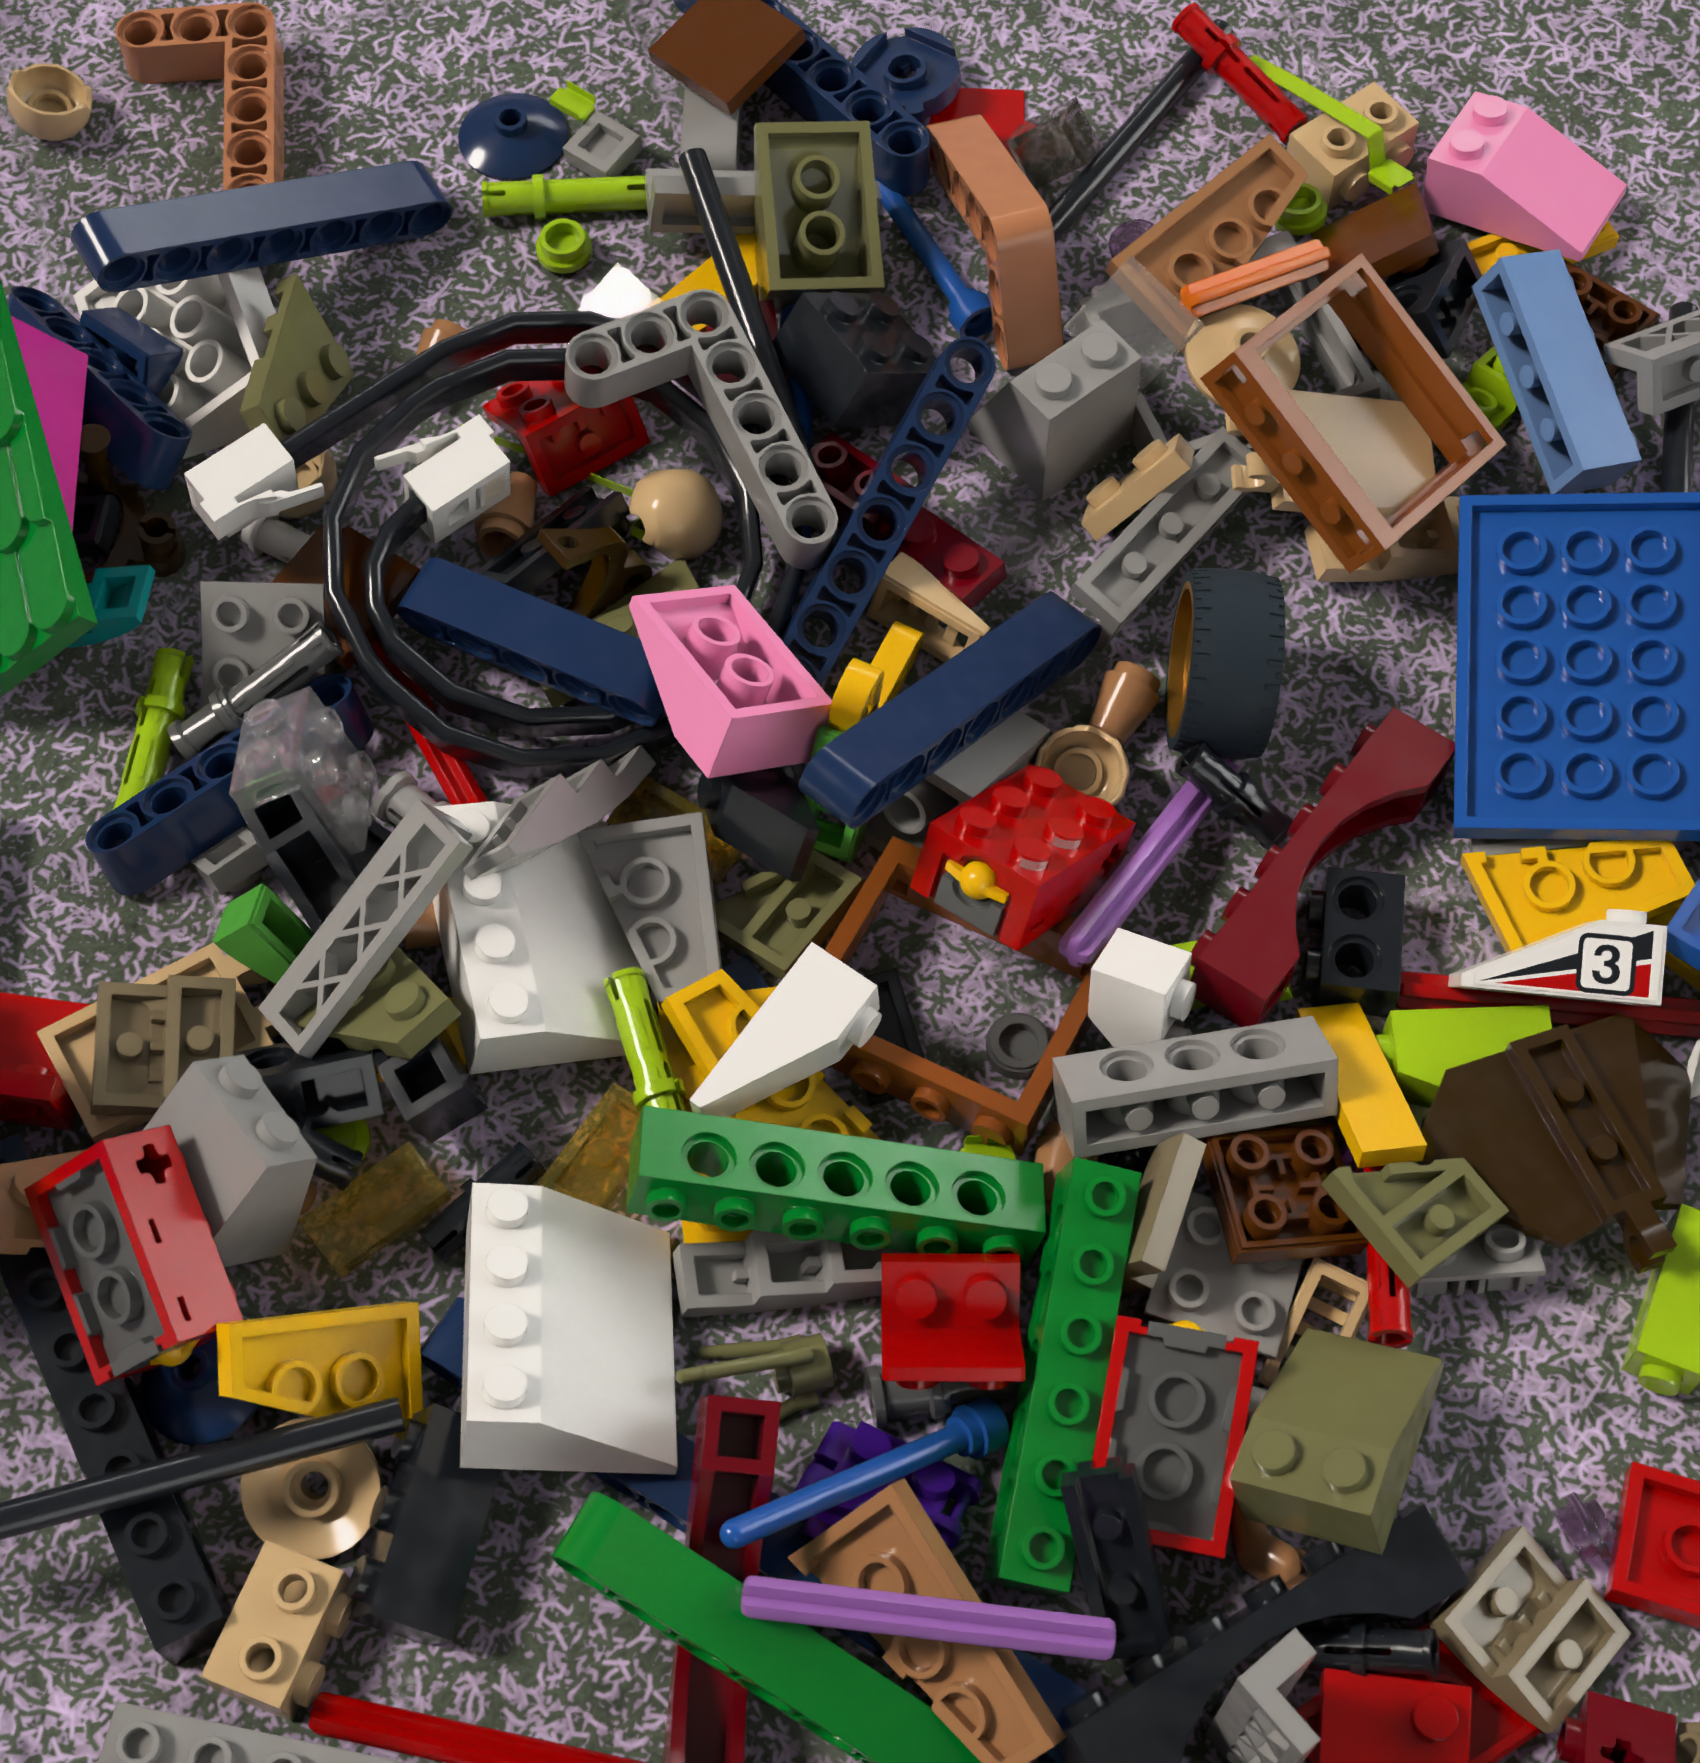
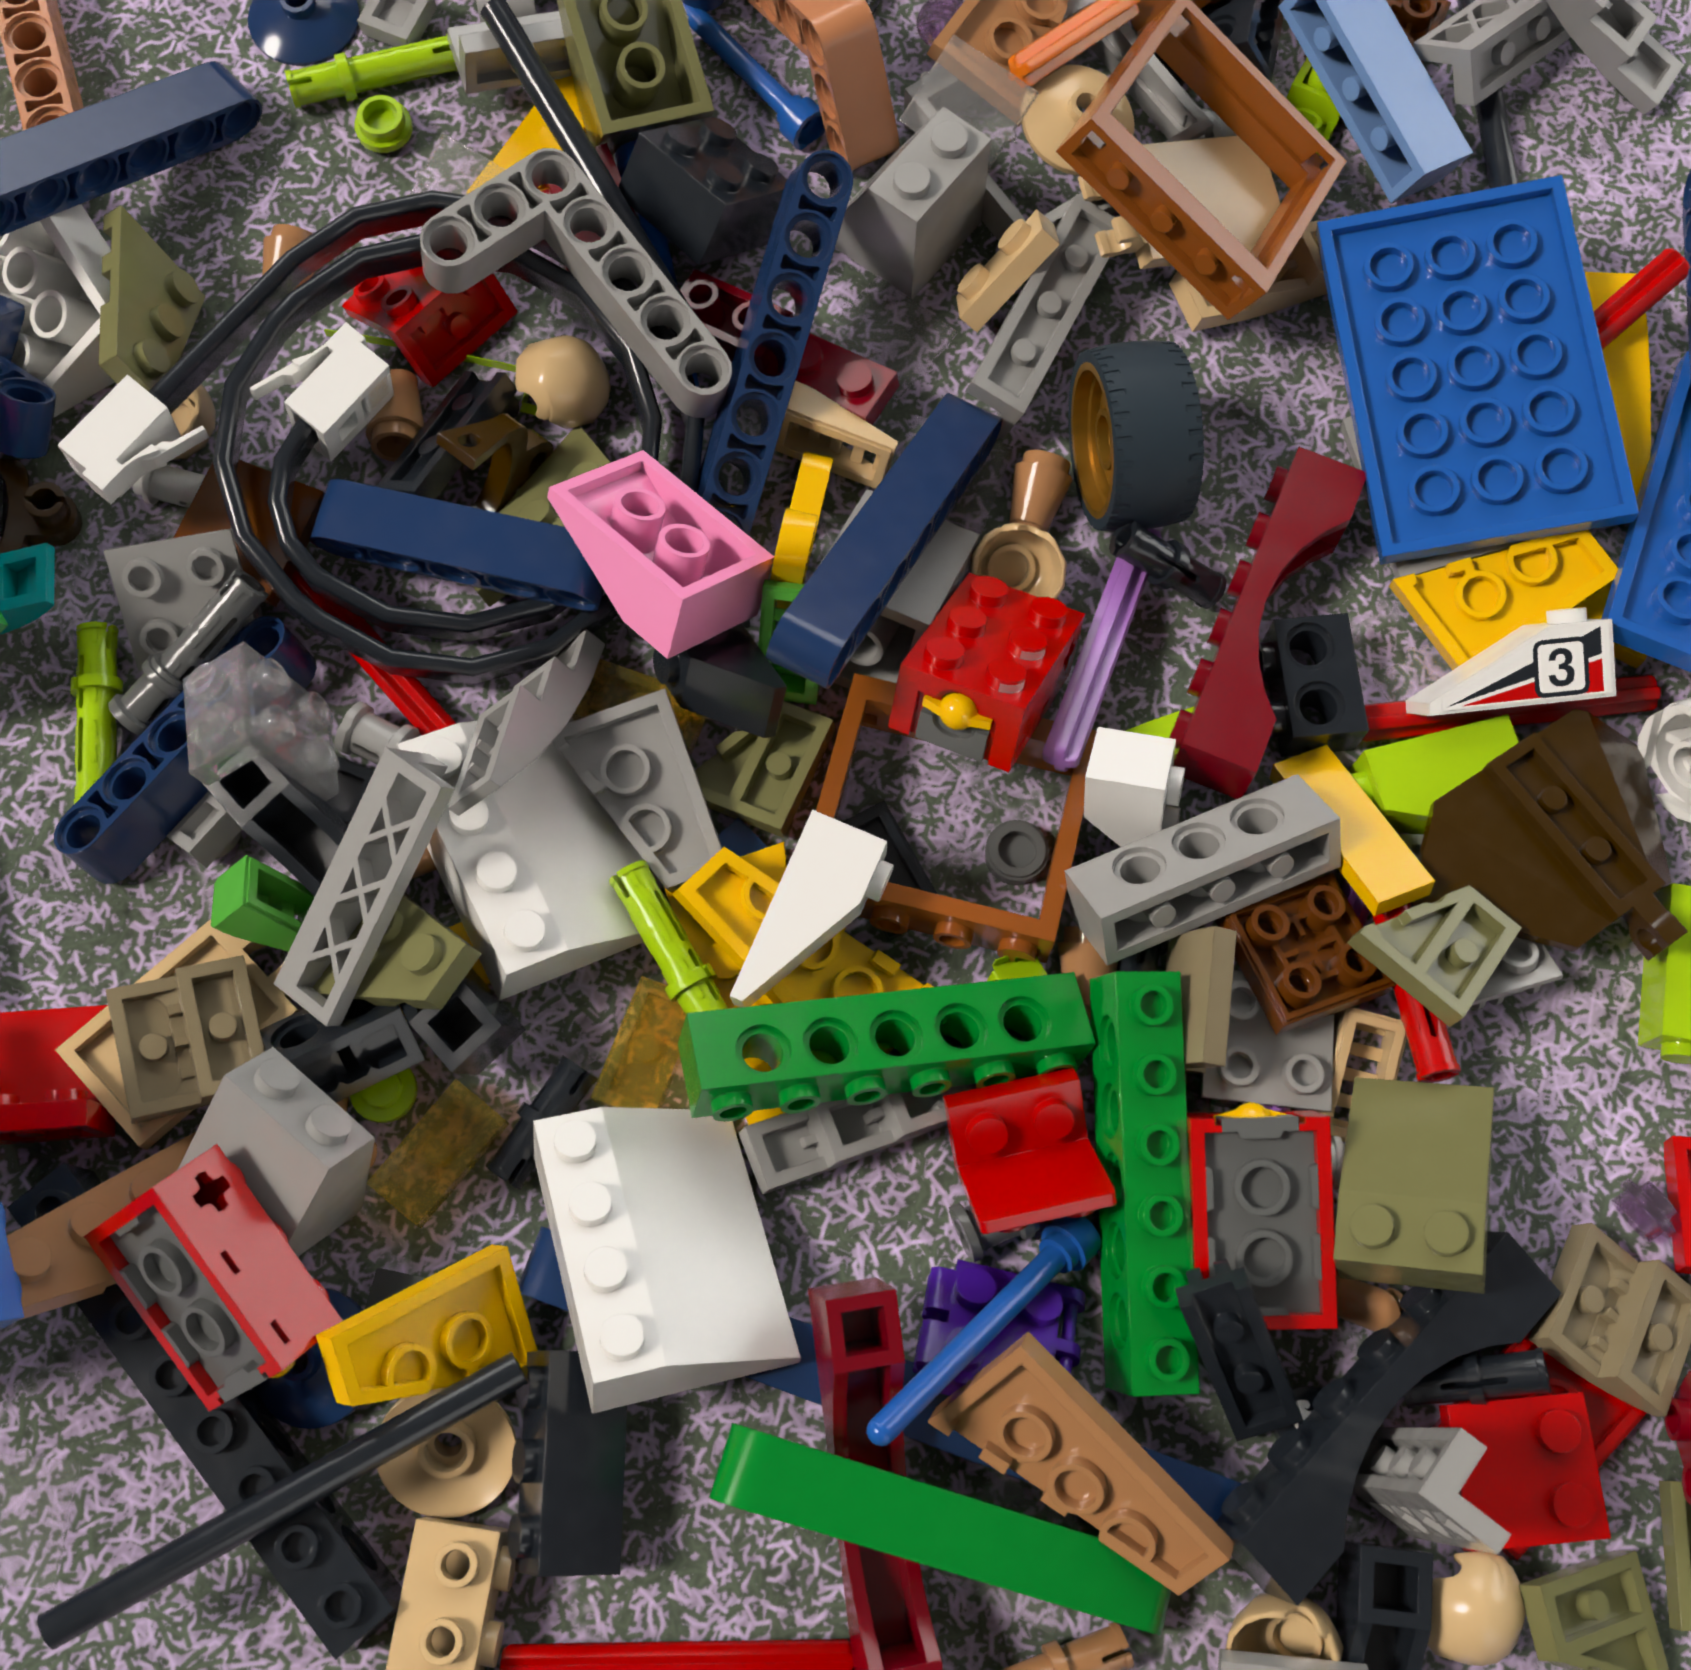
camera: 15 degrees left, 10 degrees up
black pin [290,1117,364,1191] -> none
olive plant [675,1333,834,1421] -> none
medium lavender axle [741,1575,1116,1661] -> none

